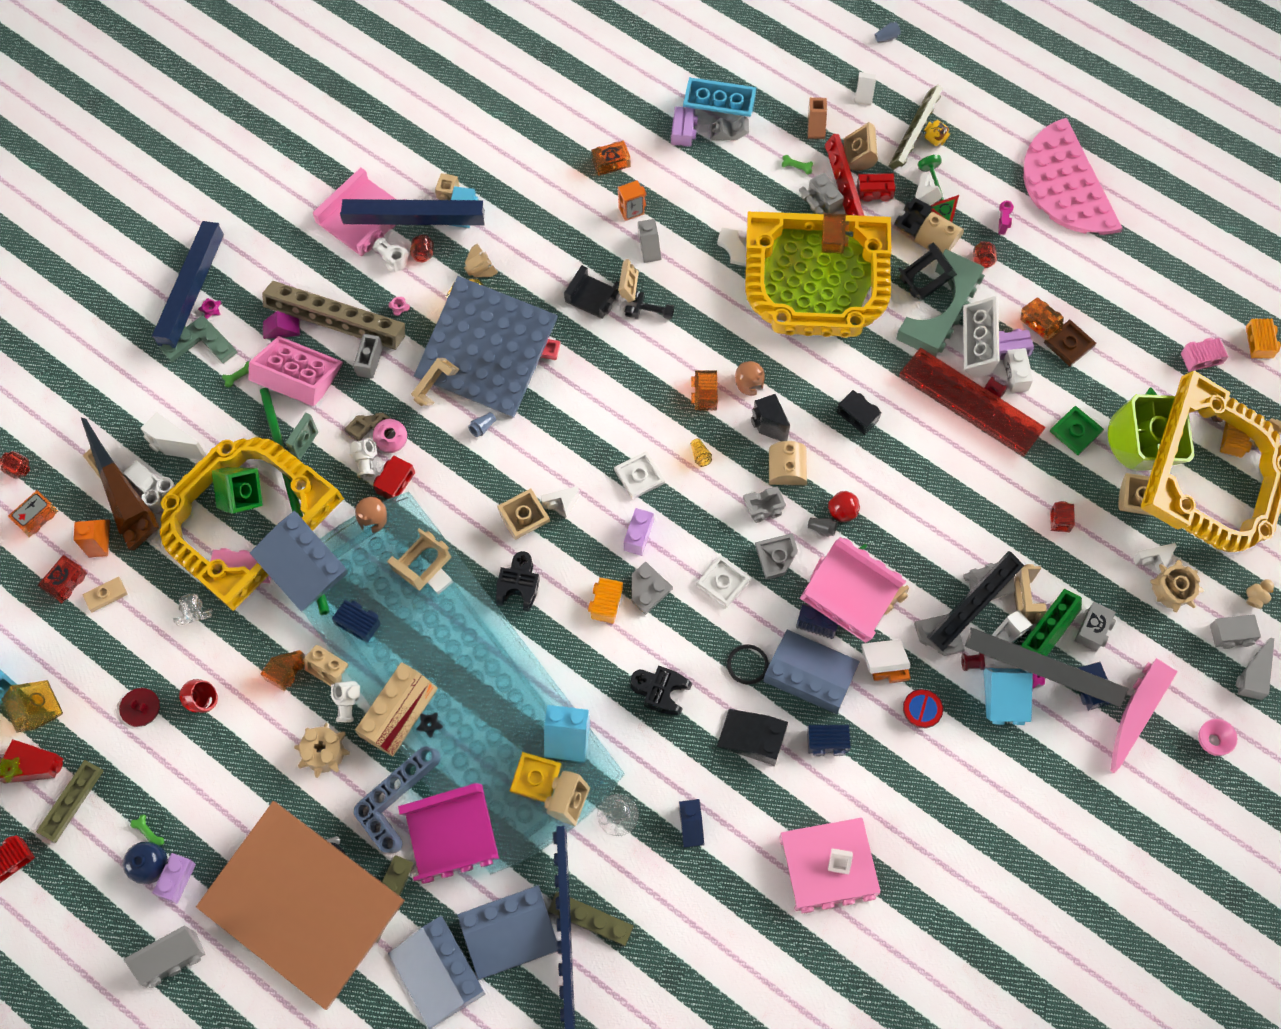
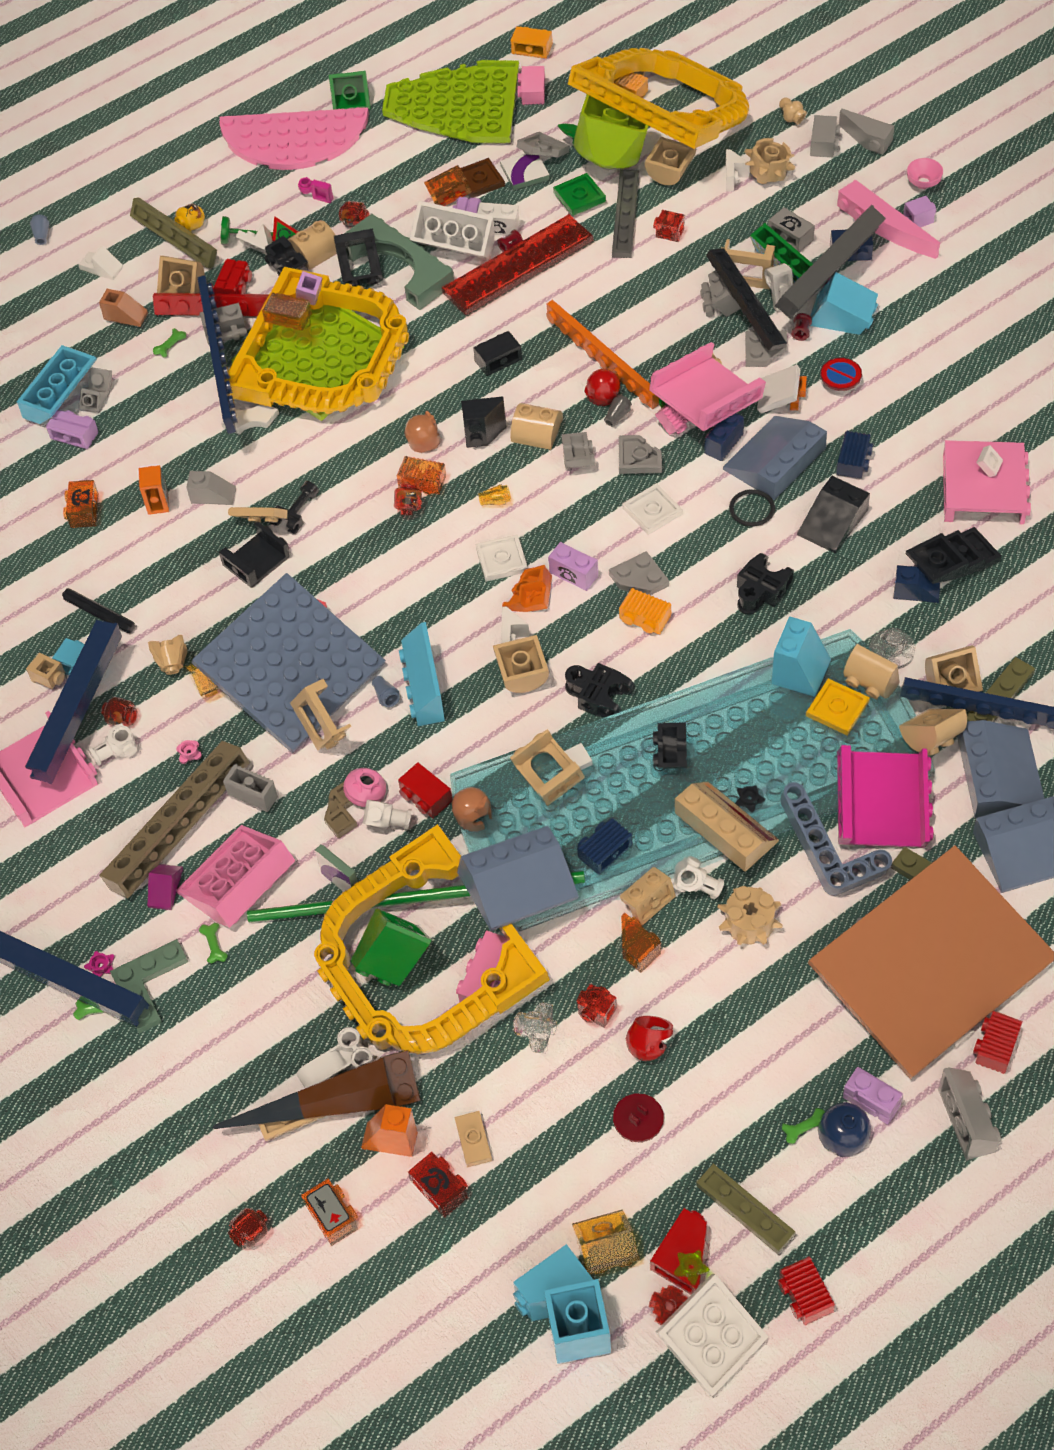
camera: 70 degrees left, 10 degrees down
white slope [141,412,206,460] -> none
none -> black axle [62,588,136,633]
none -> dark blue plate [197,275,238,434]
none -> lavender brick [296,271,322,306]
none -> green slope [329,70,370,110]
none -> lime wing [382,60,520,143]
none -> clear red head [394,484,422,515]
none -> medium azure slope [399,622,445,726]
none -> tile [500,154,550,191]
none -> orange slope [502,565,552,612]
none -> light grey plate [516,131,570,157]
none -> orange plate [546,300,659,409]
none -> clear red brick [576,984,617,1028]
none -> dark grey tile [612,169,639,258]
none -> black cylinder [653,722,687,769]
none -> tan brick [899,709,967,756]
none -> lavender brick [903,196,936,228]
none -> black slope [905,527,1002,584]
none -> tan brick [925,645,983,692]
none -> red brick [973,1011,1023,1074]

